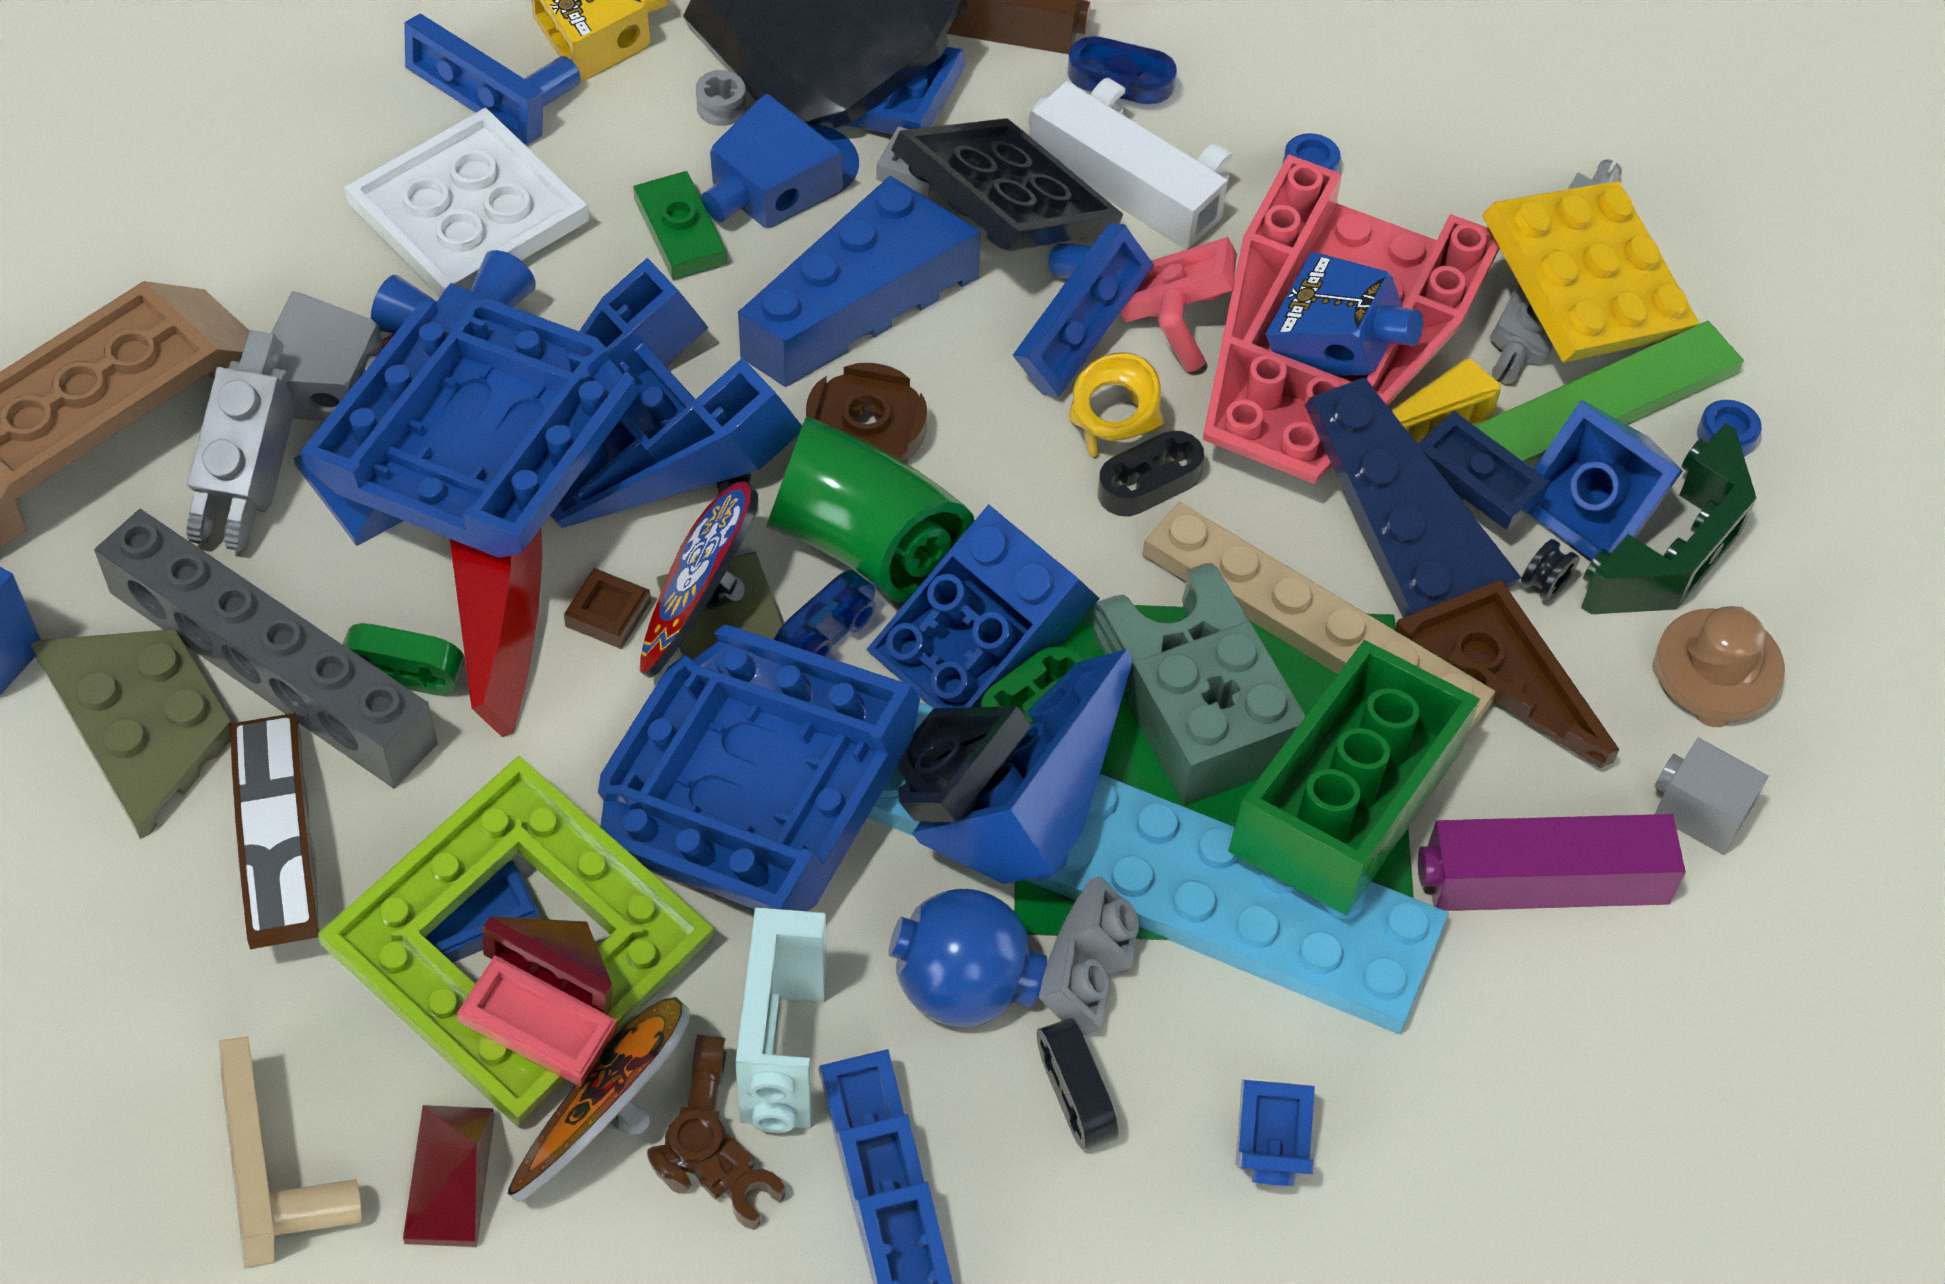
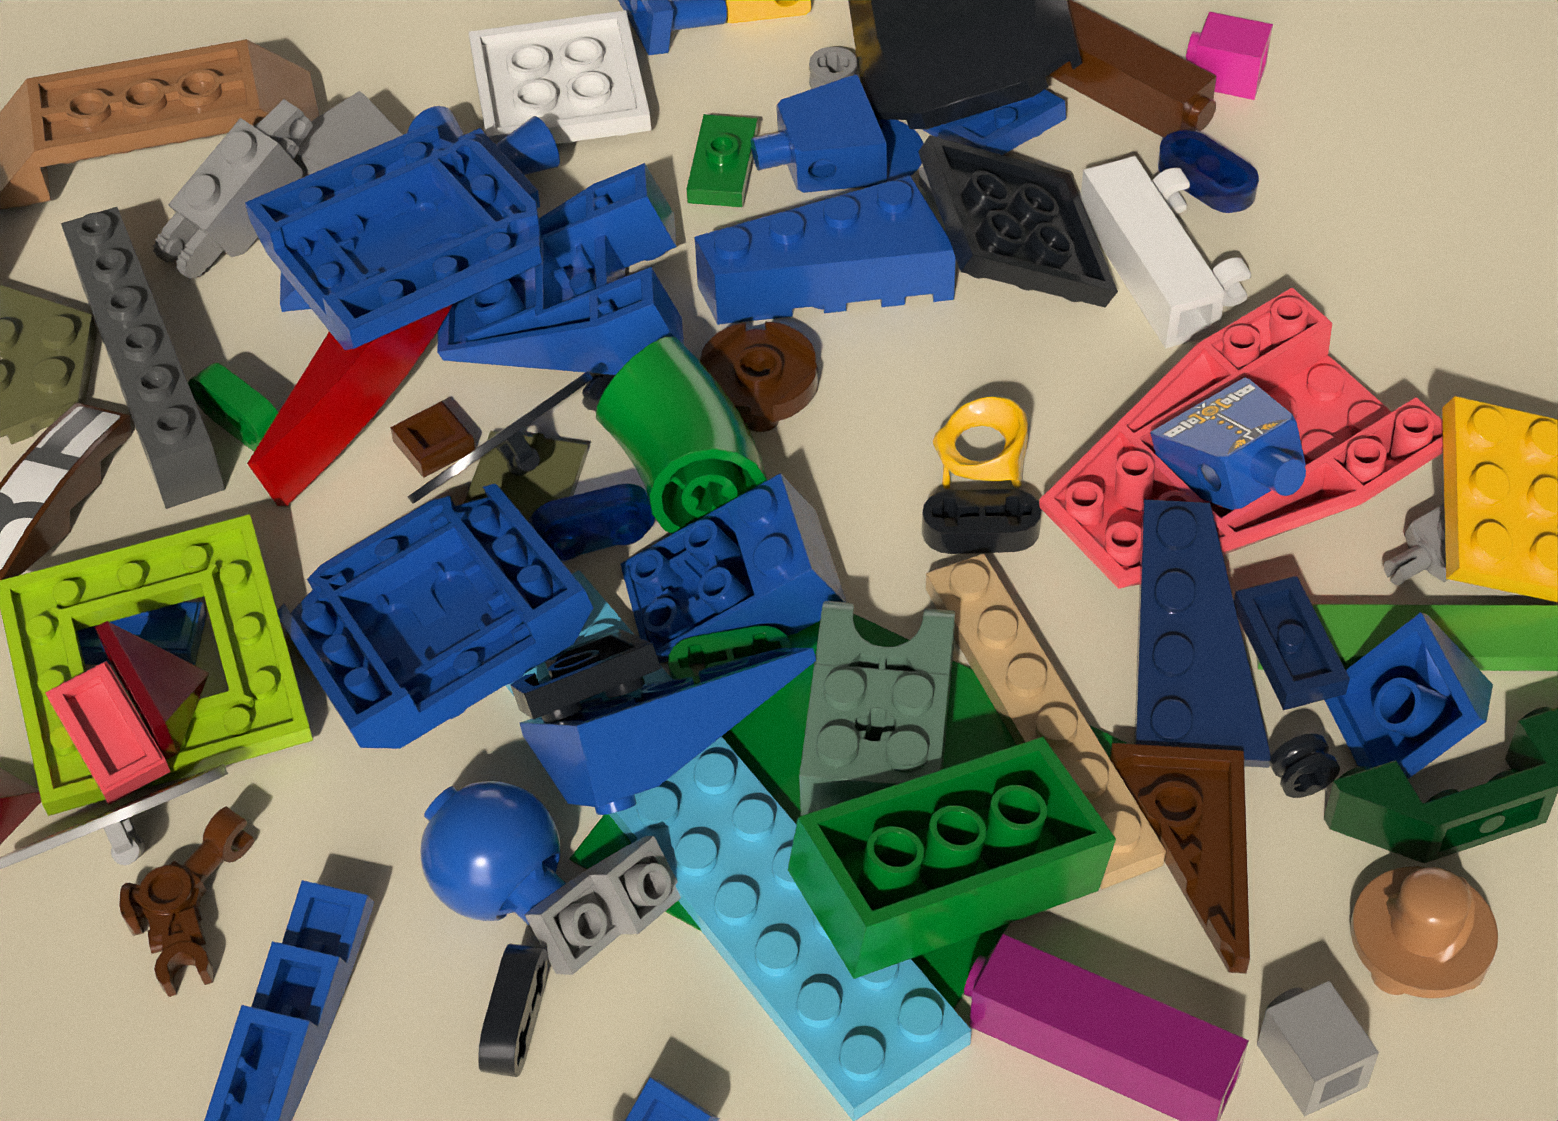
camera: 35 degrees right, 5 degrees down
light aqua panel [735,907,827,1133] -> none
blue piece [1012,223,1154,397] -> none
coral plate [1120,237,1237,372] -> none
blue tile [1282,133,1341,172] -> none
yellow slope [1391,358,1501,444] -> none

